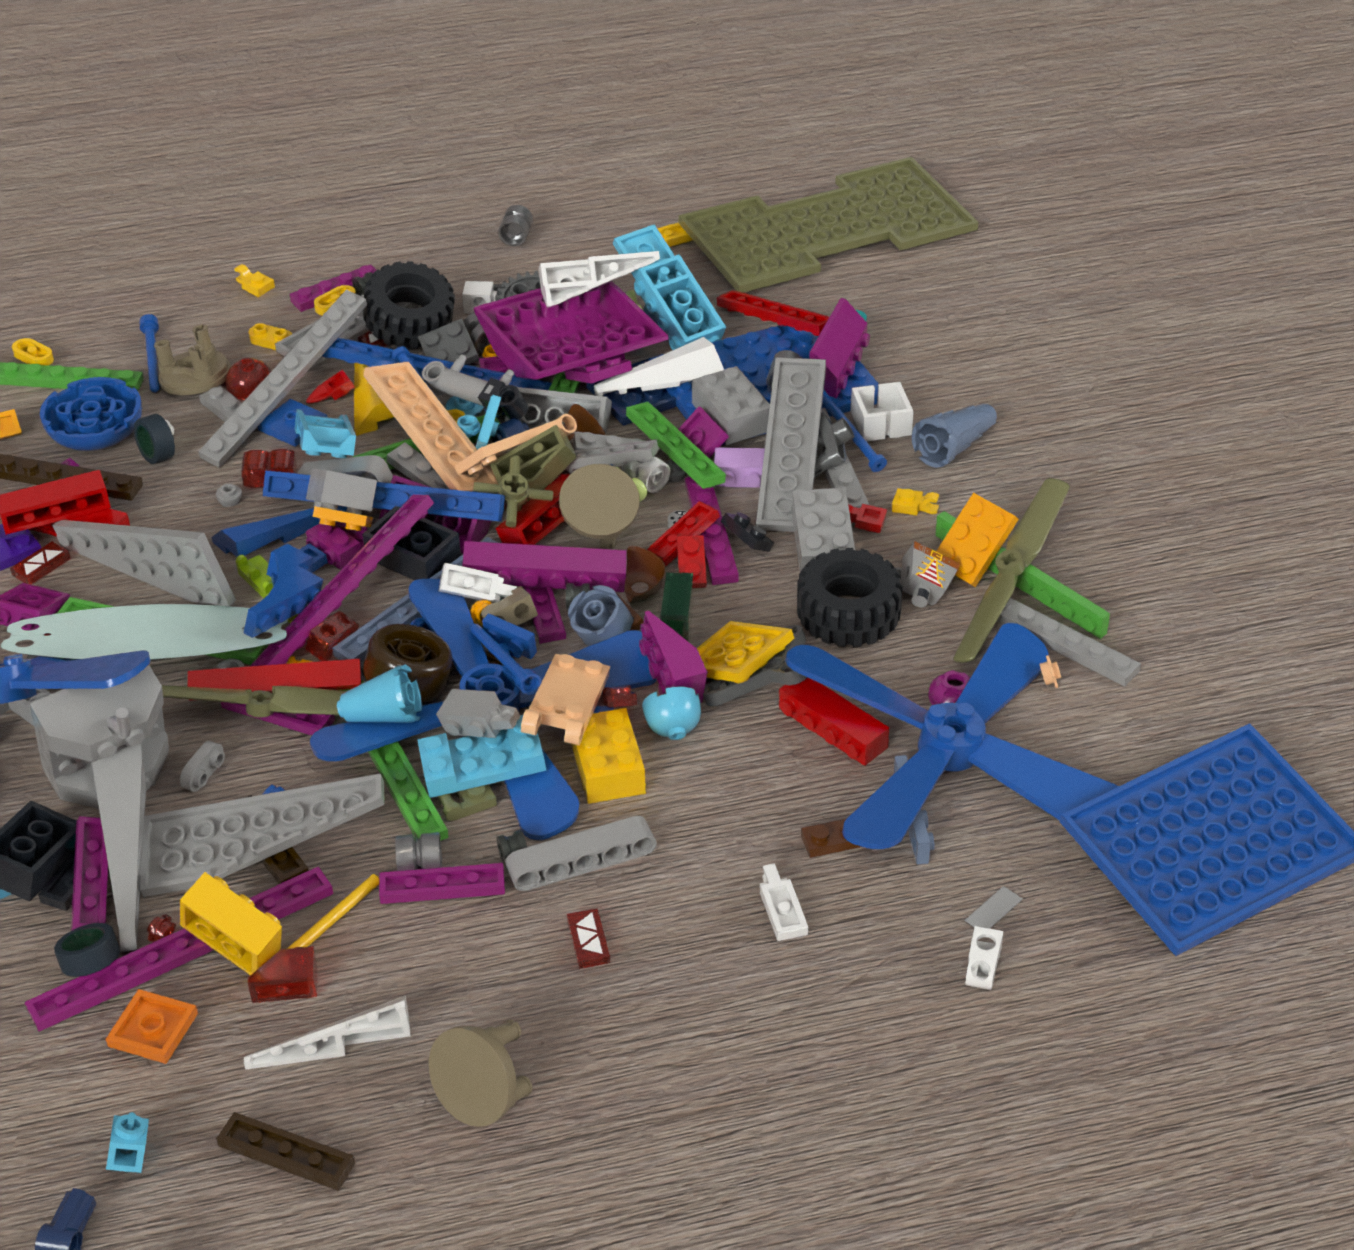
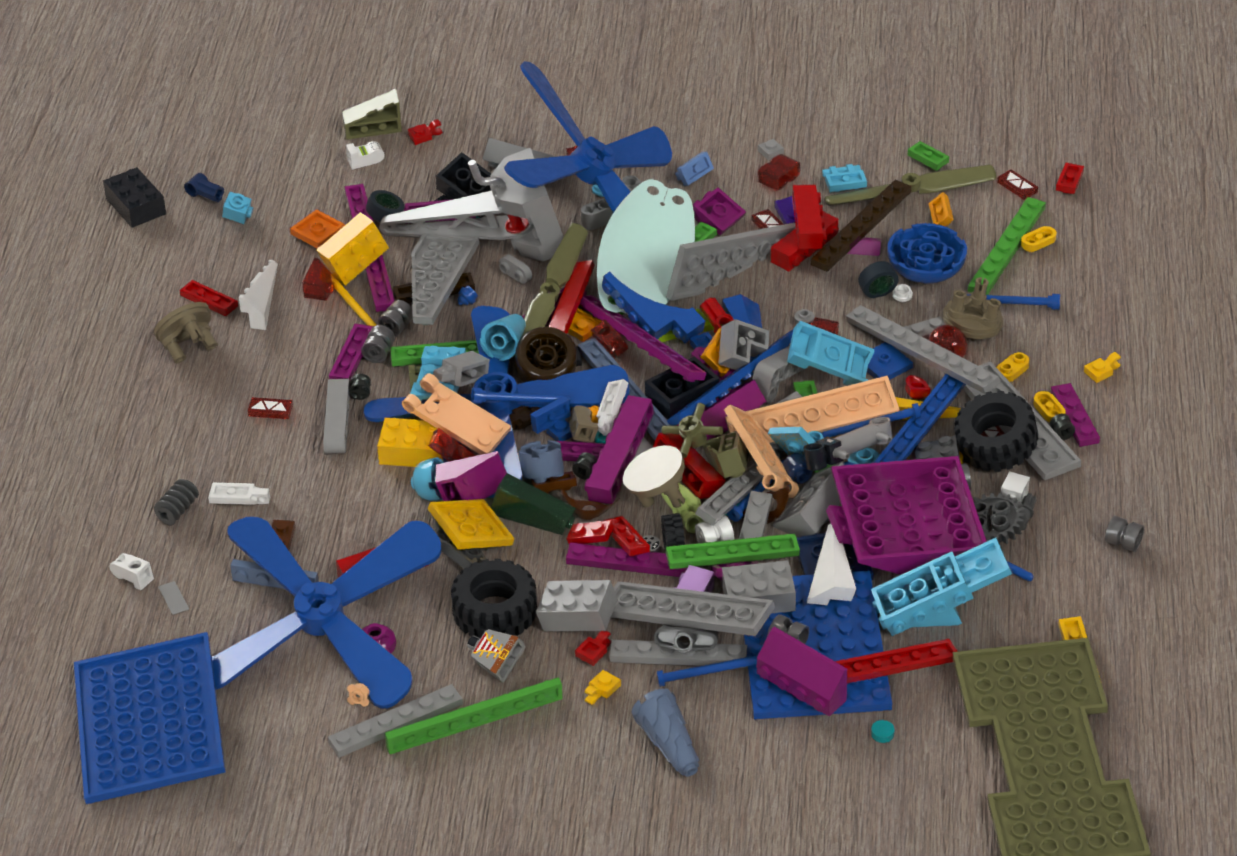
camera: 110 degrees right, 0 degrees up
clear red plate [147,914,176,943] -> none
dark brown plate [216,1112,356,1191] -> none
white wedge [538,251,660,308] -> none
black plate [720,512,774,552] -> none
white piece [851,382,913,441] -> none
light orange plate [936,492,1019,587] -> none
olive piece [953,478,1070,663] -> none
none -> dark grey piece [154,479,199,526]
none -> red tile [179,280,239,317]
none -> flat silver wheel [377,300,413,337]
none -> black tyre [661,513,685,552]
none -> red piece [700,297,734,334]

